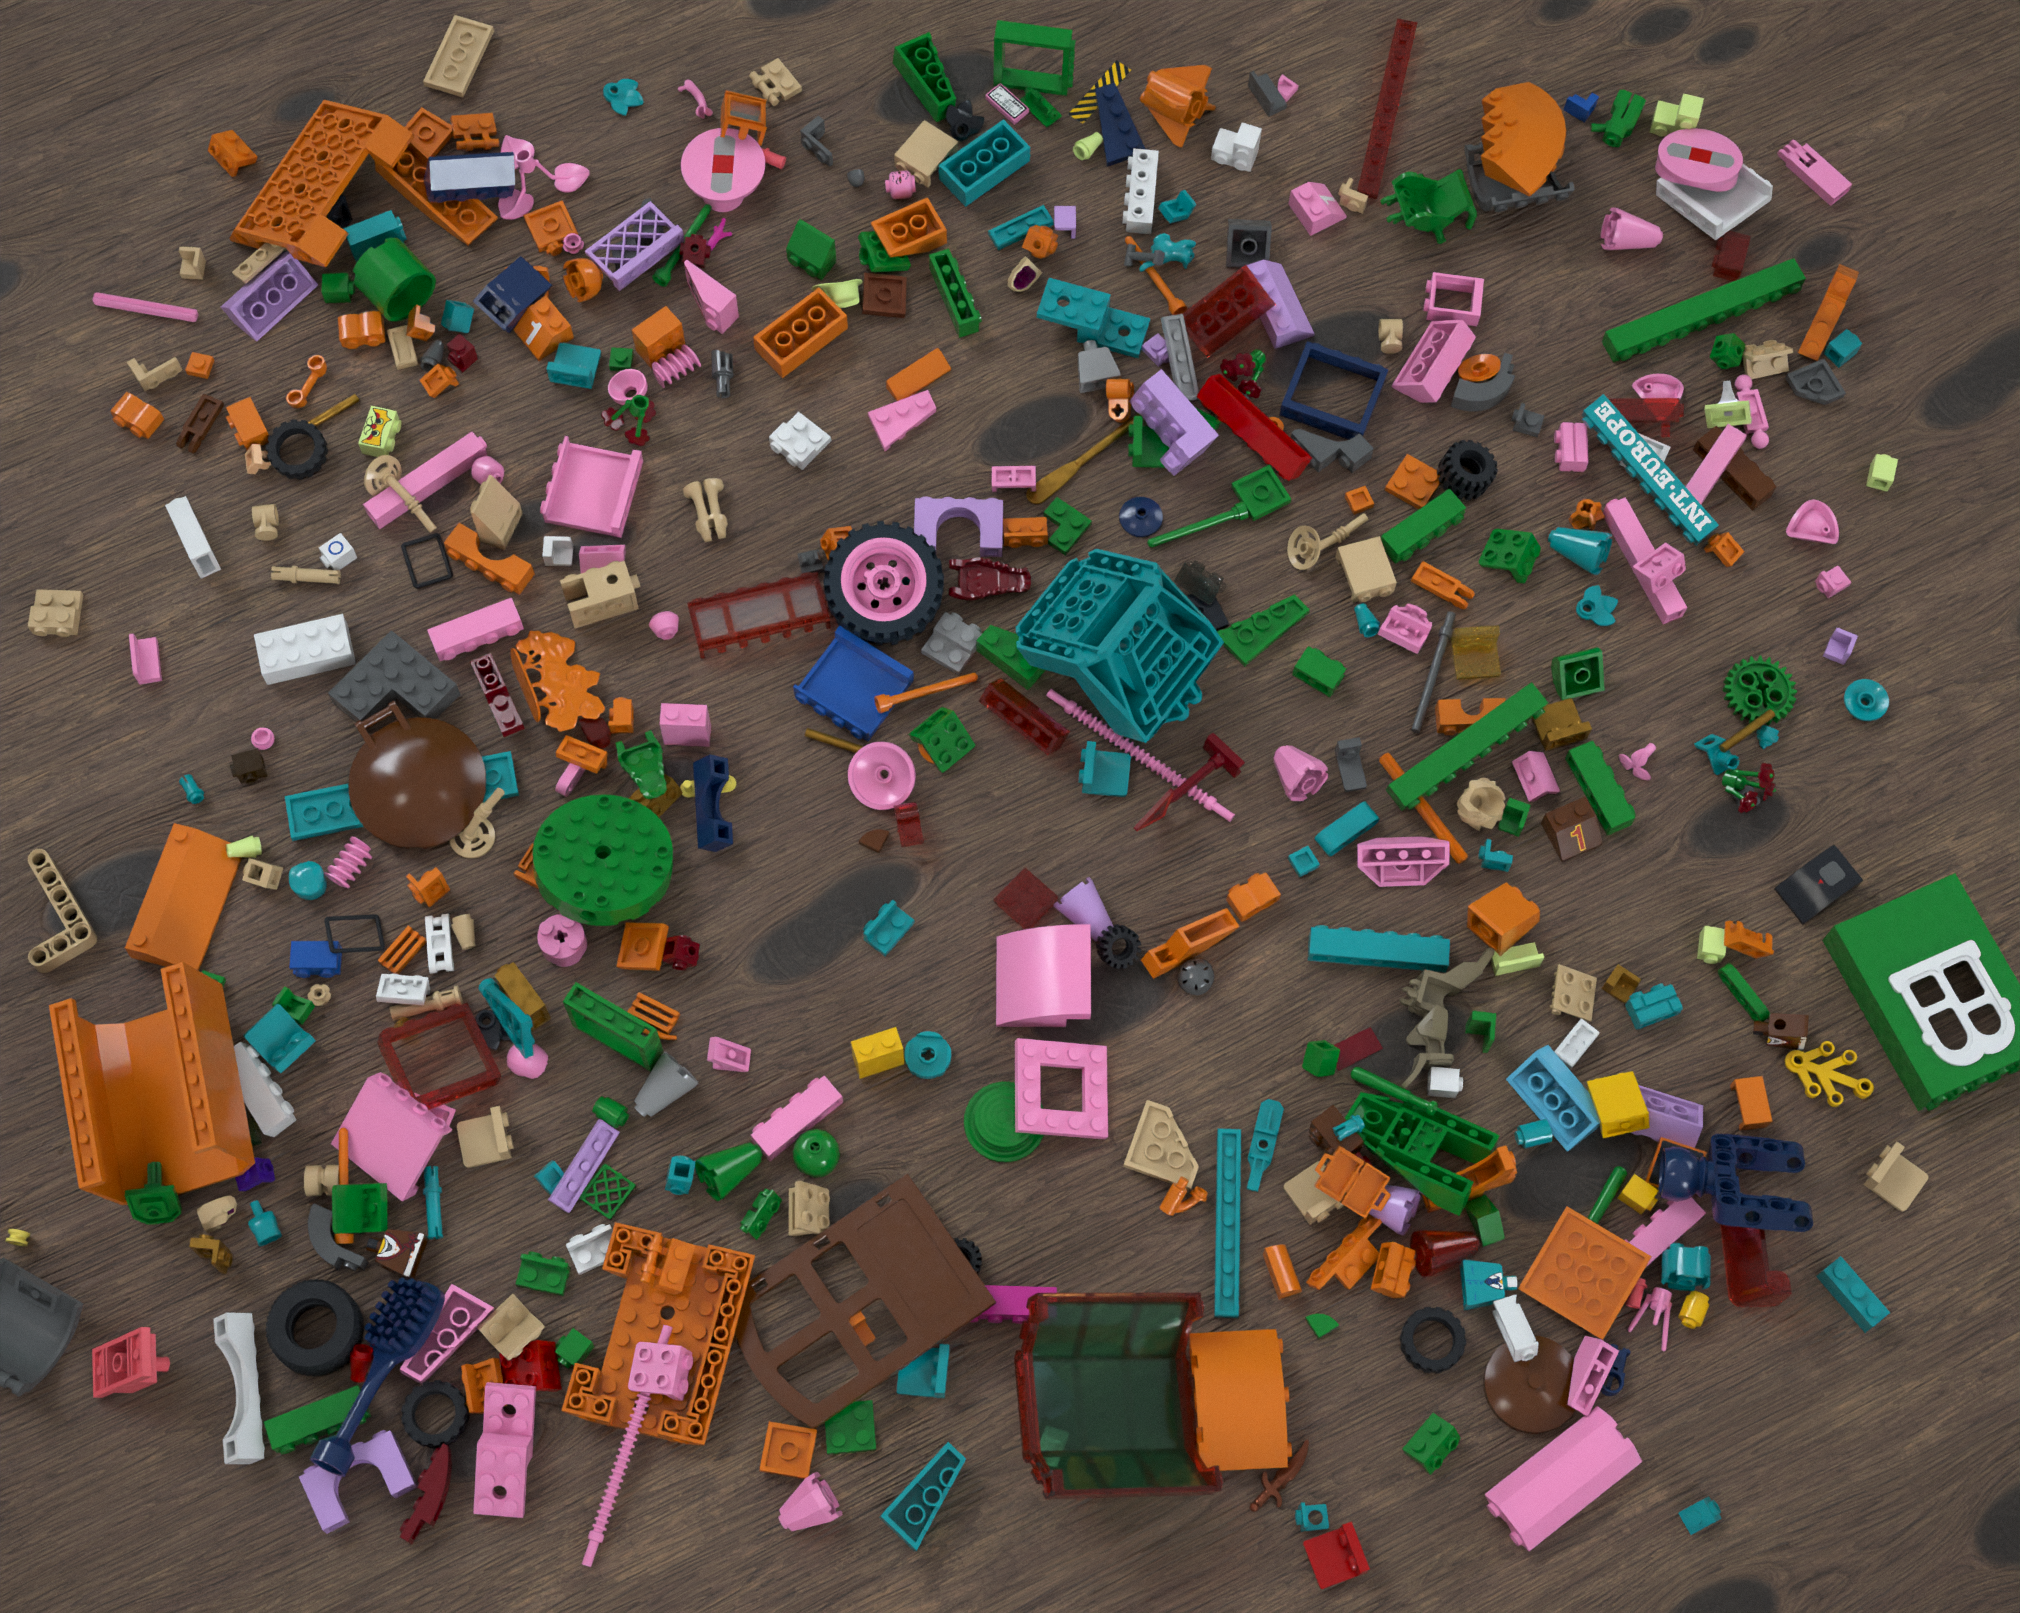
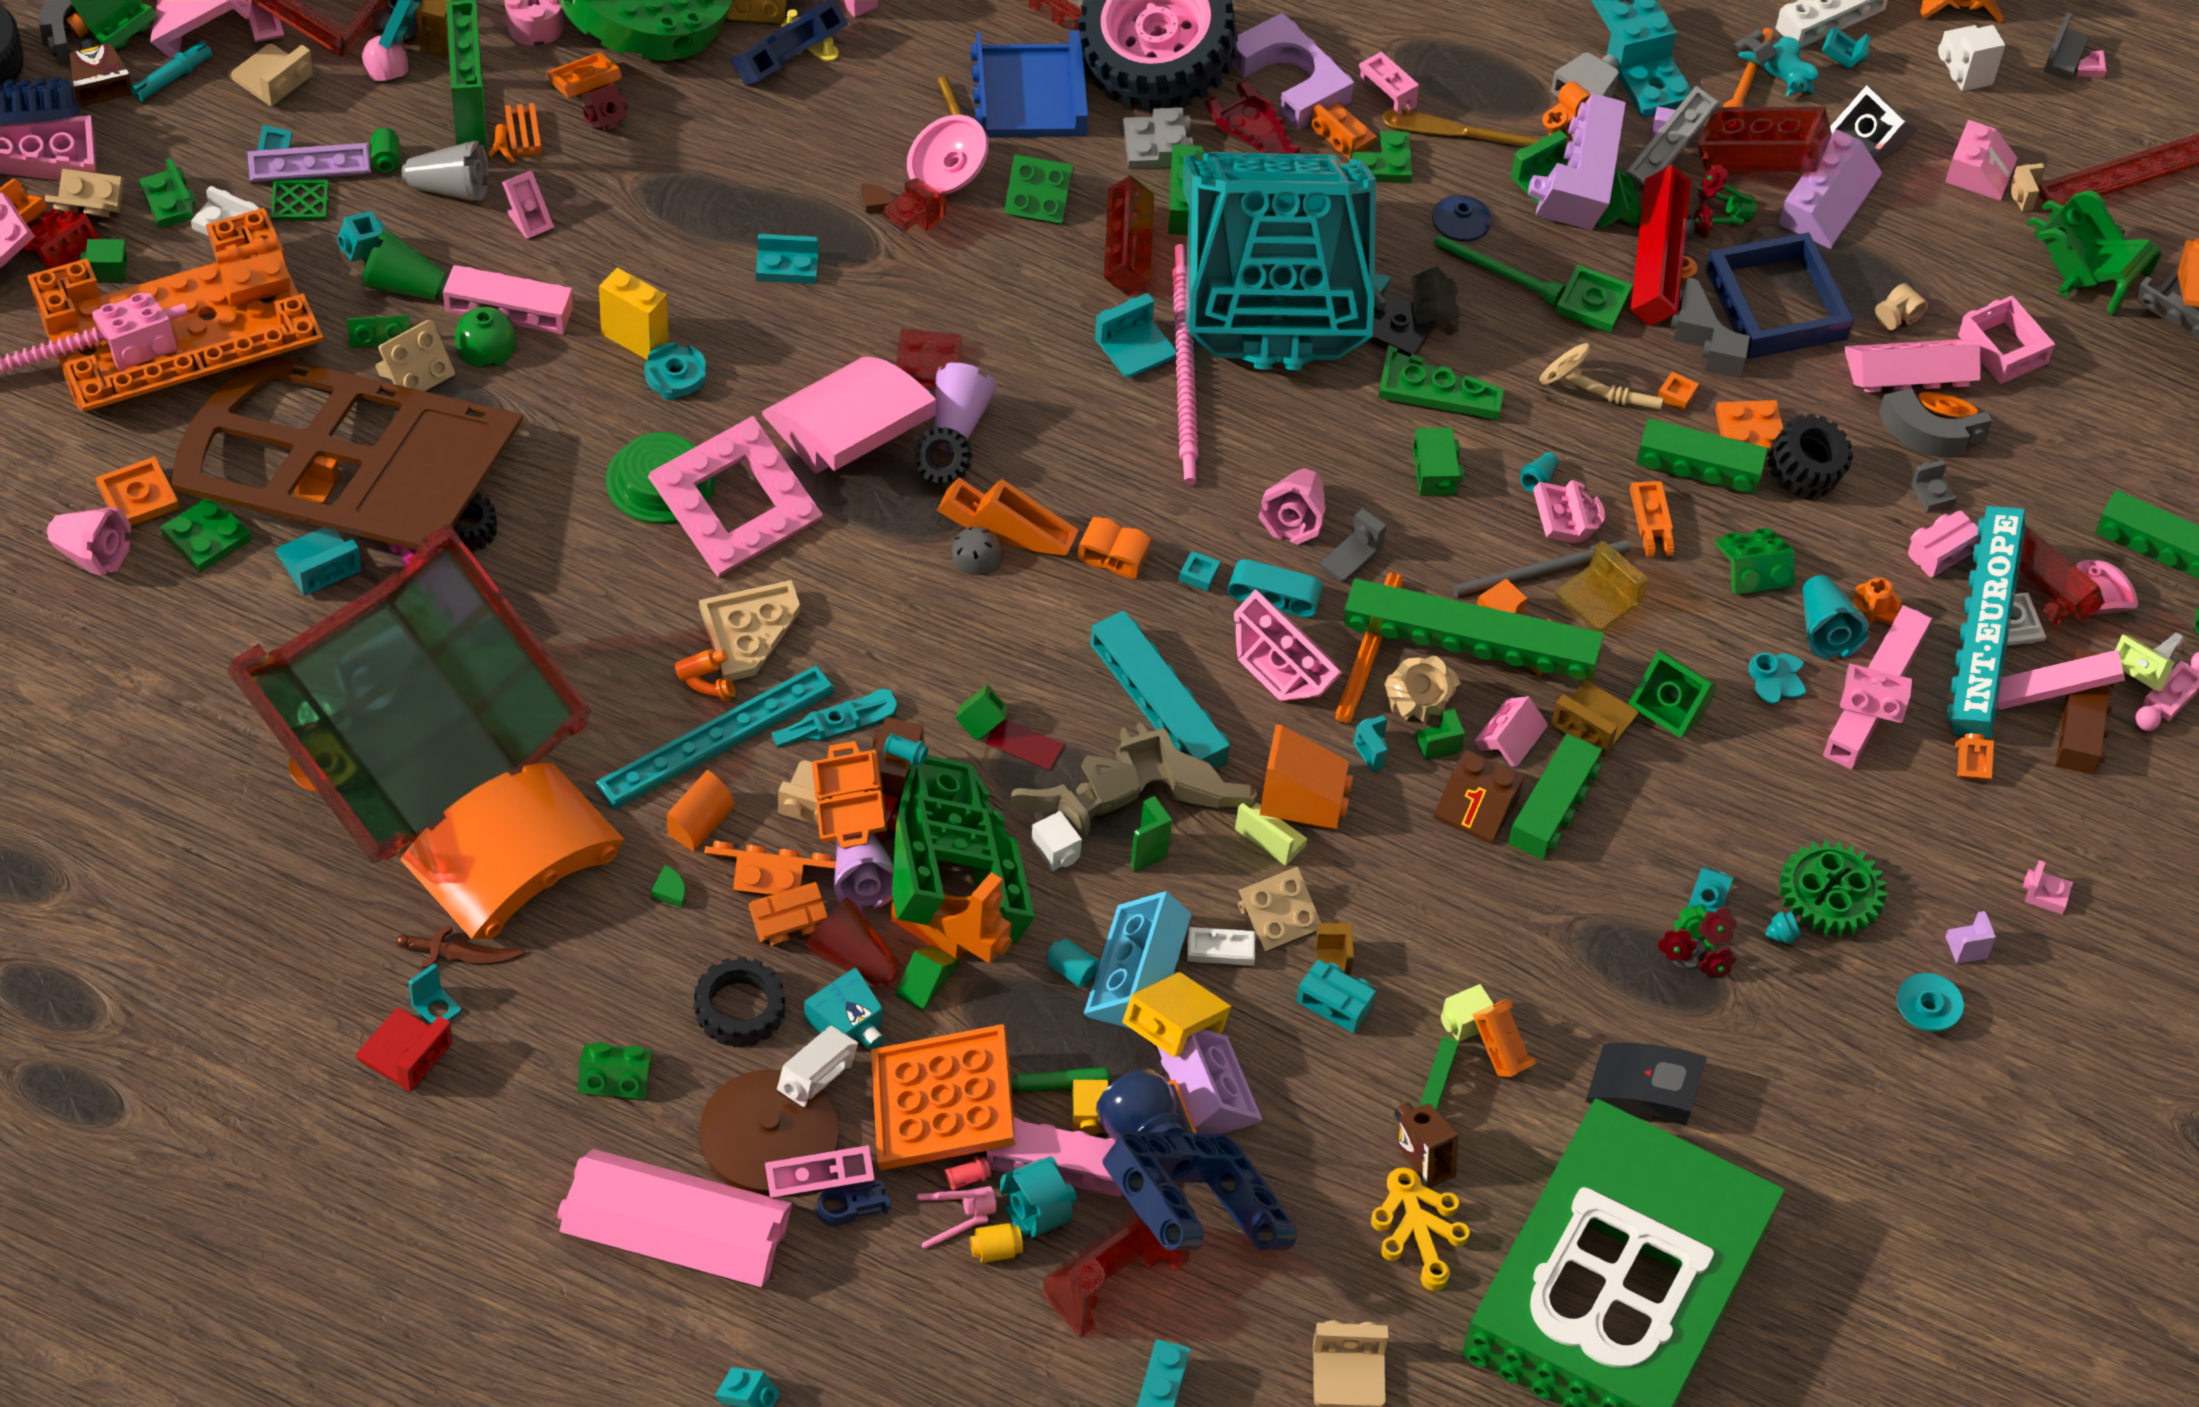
camera: 50 degrees right, 15 degrees down
orange piece [874,673,978,713] -> none
teal wedge [879,1442,966,1552] -> none
dark red piece [1133,733,1245,831] -> none
tan panel [1335,536,1397,603] -> none
green piece [1351,1066,1438,1115] -> none
bright pink plant [1619,743,1656,780] -> none
pearl gold bar [1719,709,1775,753] -> none
orange panel [1730,1076,1772,1130] -> none
bright pink hat [1786,499,1839,544] -> none

